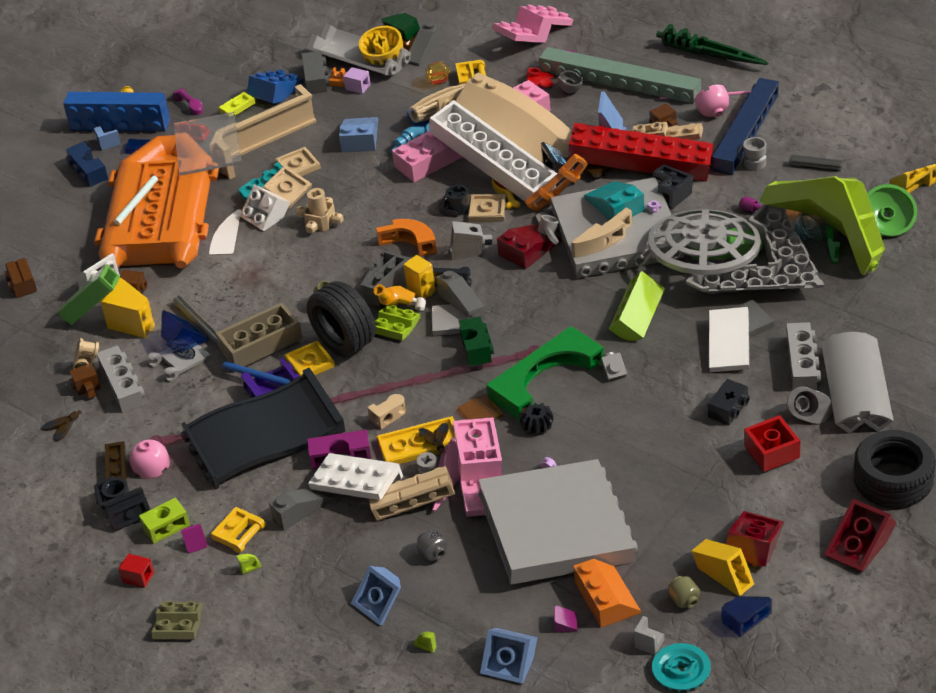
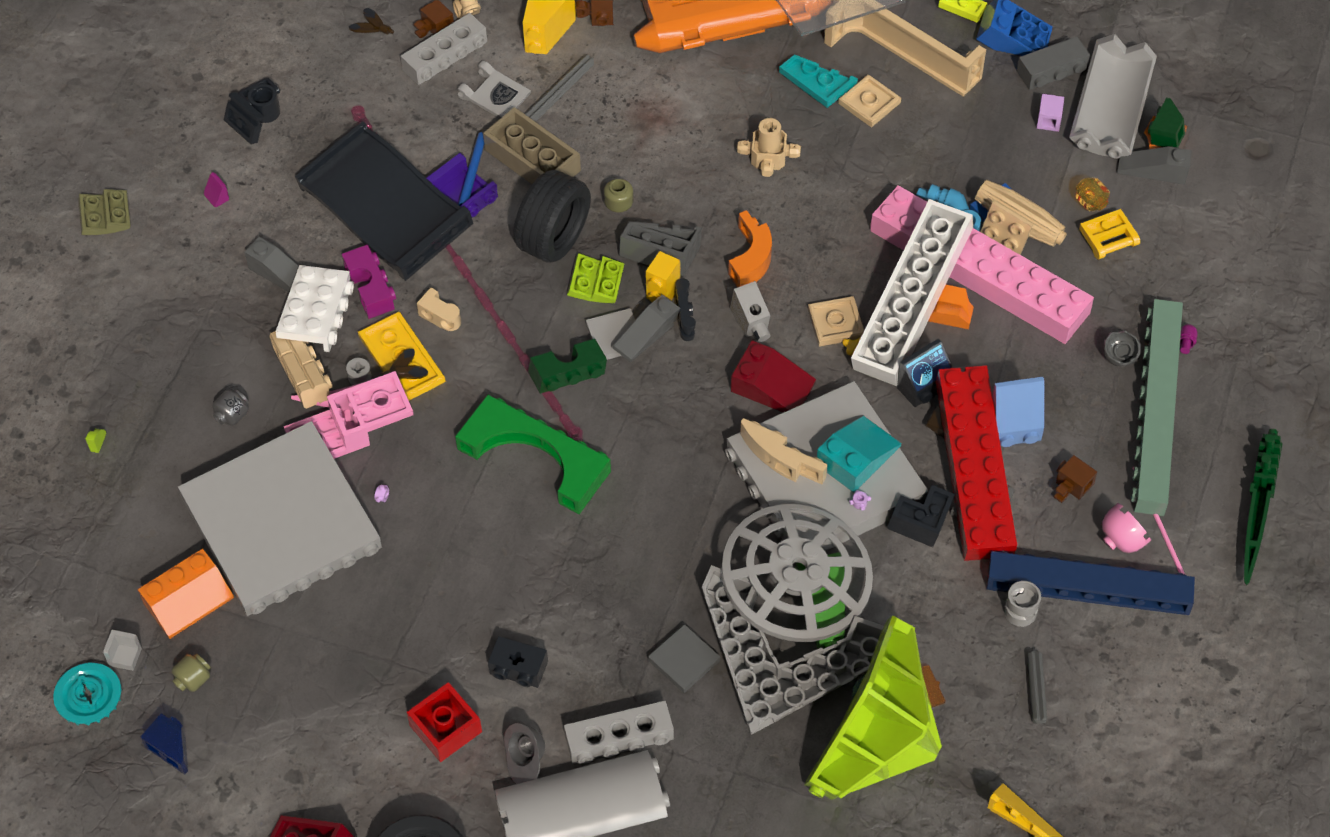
camera: 70 degrees right, 15 degrees up
dark brown plate [105,441,127,482] -> none
red brick [119,554,154,588] -> none
bright pink cylinder [129,440,170,479] -> none
lime brick [139,497,190,544] -> none
clear blue slope [161,310,208,351] -> none
white sticker [209,209,241,255] -> none
yellow plate [211,507,266,553] -> none
lime tile [237,554,262,574] -> none
white slope [240,185,290,231] -> none
tan tile [262,165,312,209] -> none
yellow tile [284,340,335,376] -> none
orange tile [329,67,347,87] -> none
medium blue slope [339,117,378,152] -> none
medium blue slope [351,566,401,625] -> none
yellow gear [359,26,403,65] -> none
light orange arm [374,284,426,311] -> none
black piece [439,184,470,217] -> none
tan slope [456,72,572,162] -> none
clear orange piece [458,394,503,420] -> none
medium blue slope [480,628,538,683] -> none
bright pink bracket [492,4,573,43] -> none
black gear [520,402,554,435] -> none
orange bar [524,154,587,211] -> none
red plate [525,68,555,88] -> none
light grey piece [536,212,559,245] -> none
magenta slope [554,606,577,632] -> none
light grey bracket [599,352,627,381] -> none
lime brick [609,271,665,341] -> none
tan slope [632,122,703,140] -> none
yellow slope [691,539,754,596] -> none
white tile [709,307,749,372] -> none
dark red slope [726,511,784,567] -> none
magenta cylinder [739,197,762,213] -> none
bright green dish [867,184,917,237] -> none

